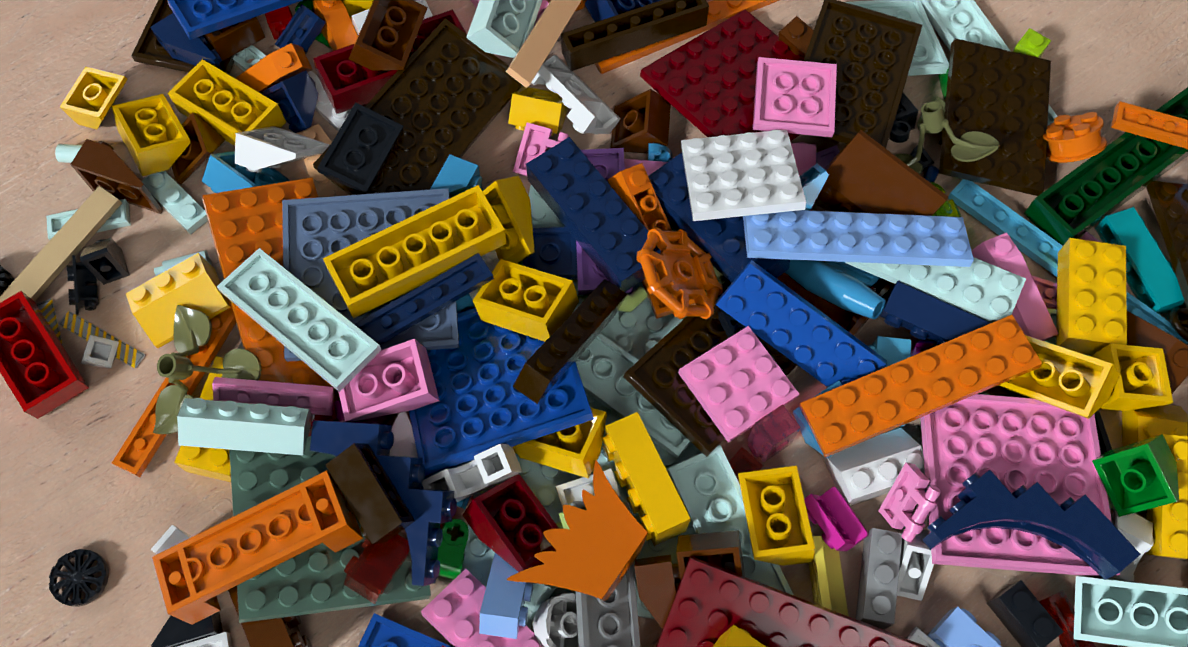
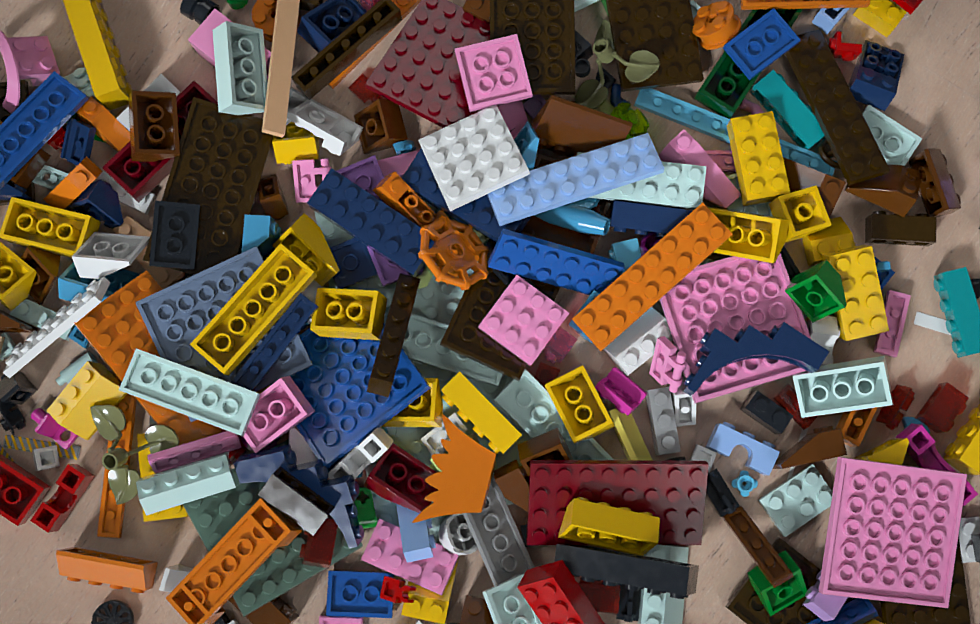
camera: 15 degrees left, 15 degrees up
none -> white plate [3,277,110,378]
none -> red arch [30,464,95,533]
none -> dark pink bracket [31,408,78,450]
none -> orange slope [56,547,158,593]
none -> dark azure tile [68,326,90,349]
none -> reddish brown slope [258,174,289,220]
none -> clear red plate [348,73,383,104]
none -> blue plate [723,8,801,80]

